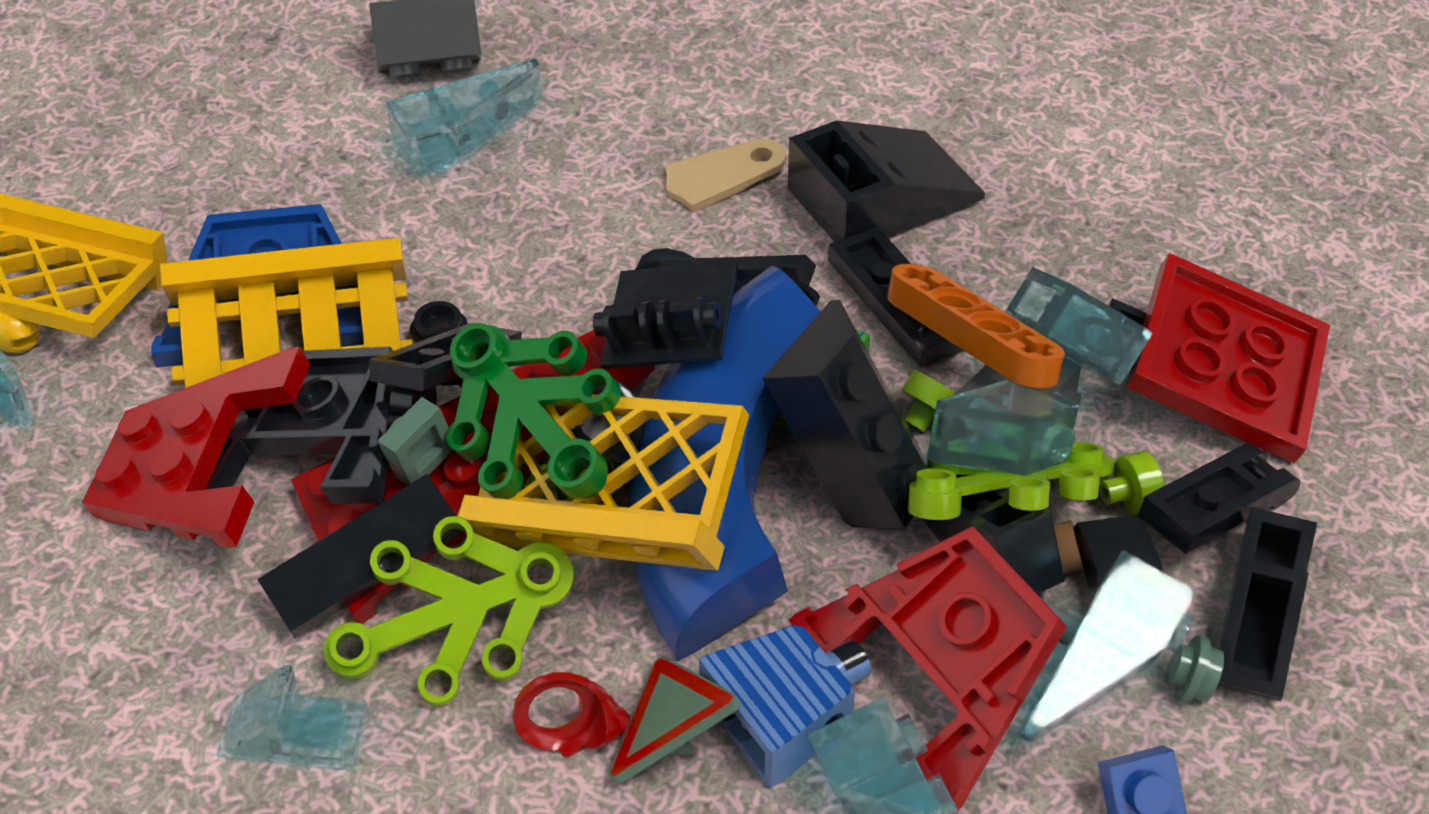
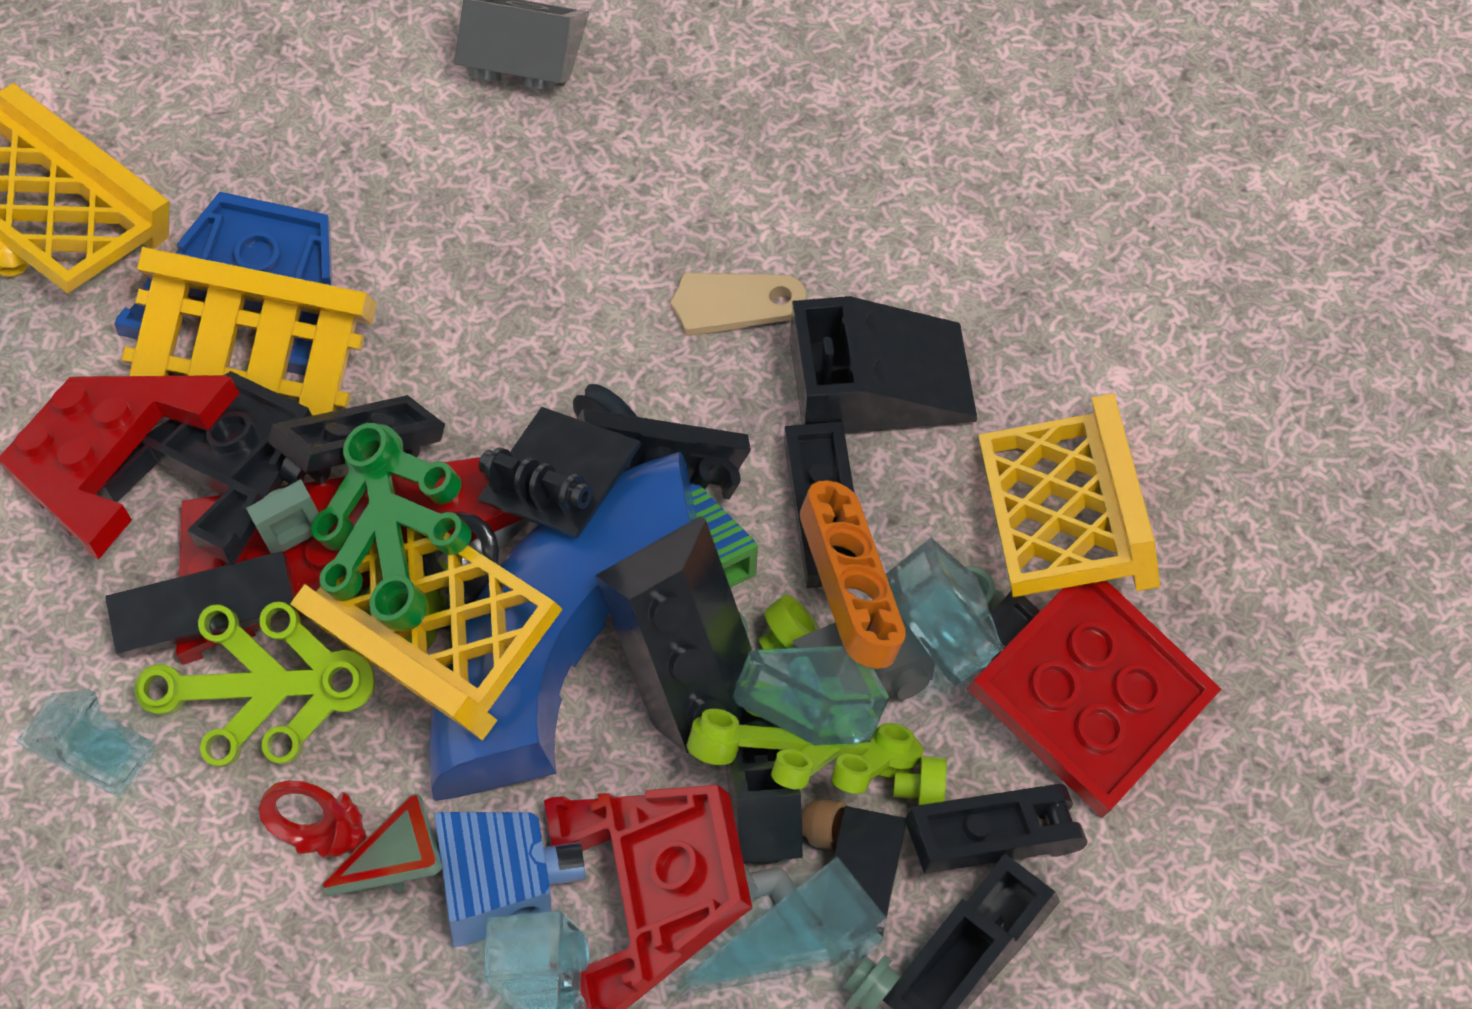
camera: 20 degrees right, 10 degrees up
clear light blue slope [386,58,543,178] -> none
black plate [410,301,468,344] -> none
none -> yellow fence [978,393,1161,597]

